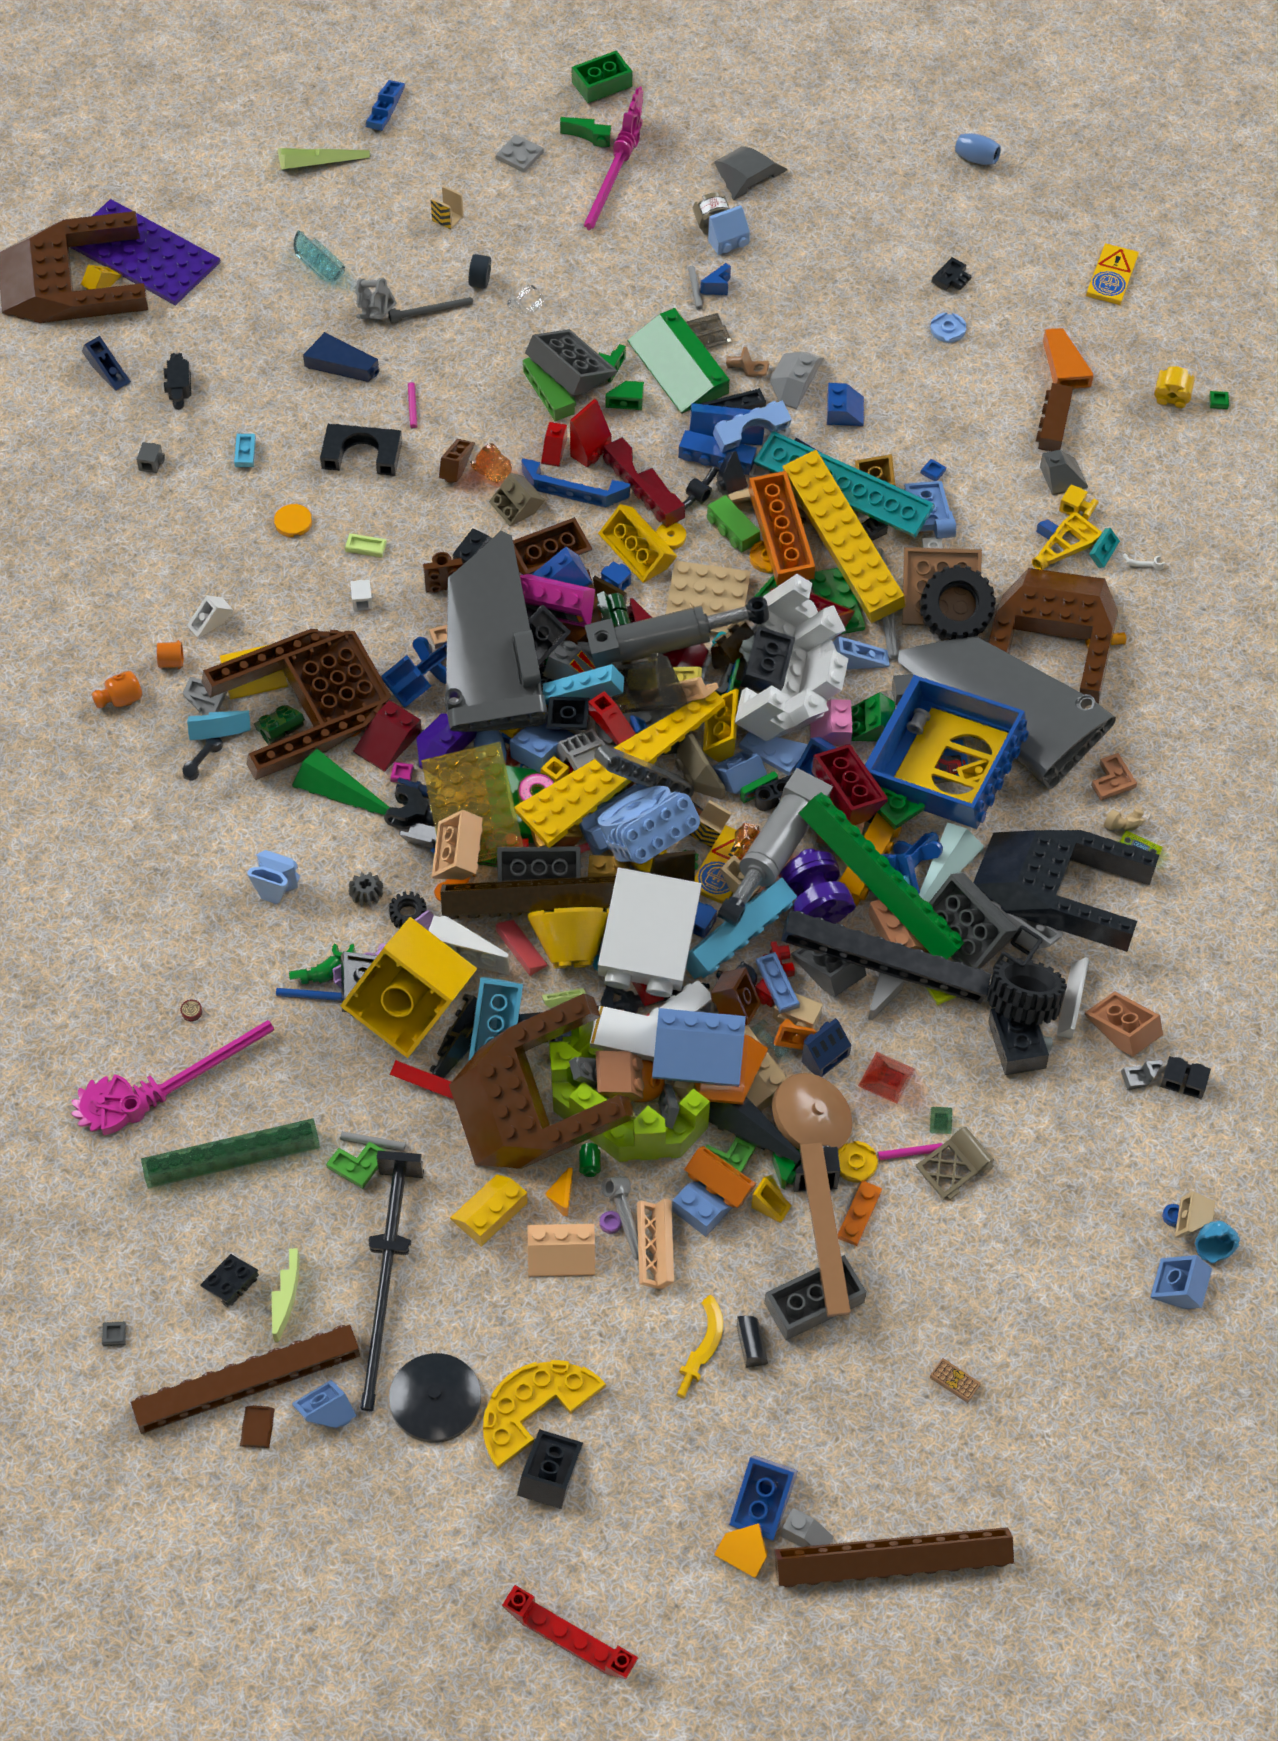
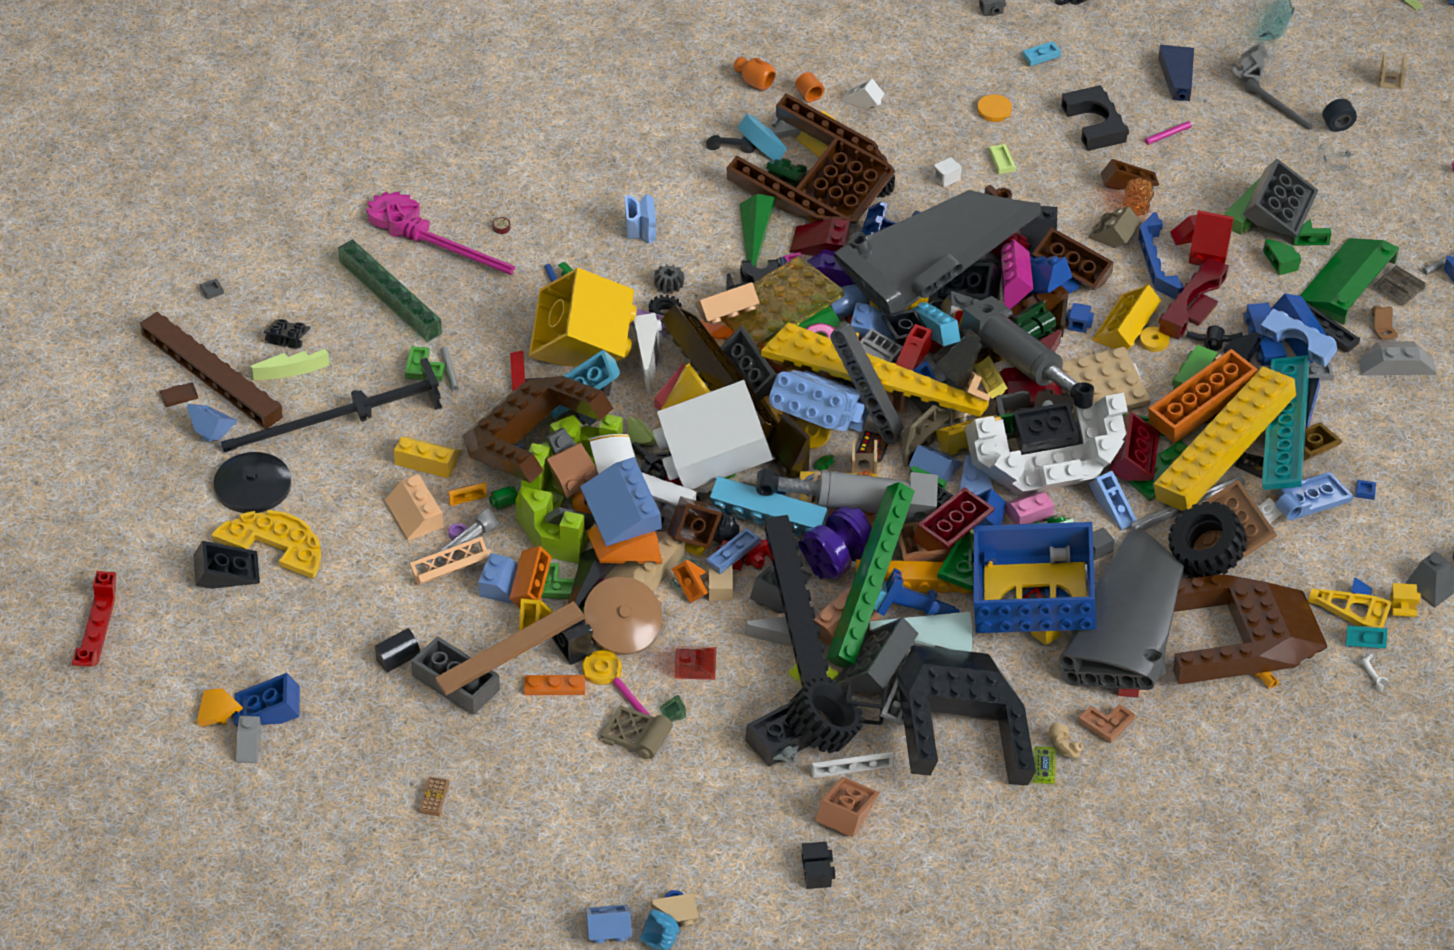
camera: 65 degrees right, 10 degrees down
yellow sword [676,1295,724,1399] -> none
reddish brown brick [775,1527,1014,1587] -> none
dark blue slope [802,1018,852,1077] -> none
blue slope [827,383,864,426] -> none
dark grey slope [1121,1060,1163,1090] -> none

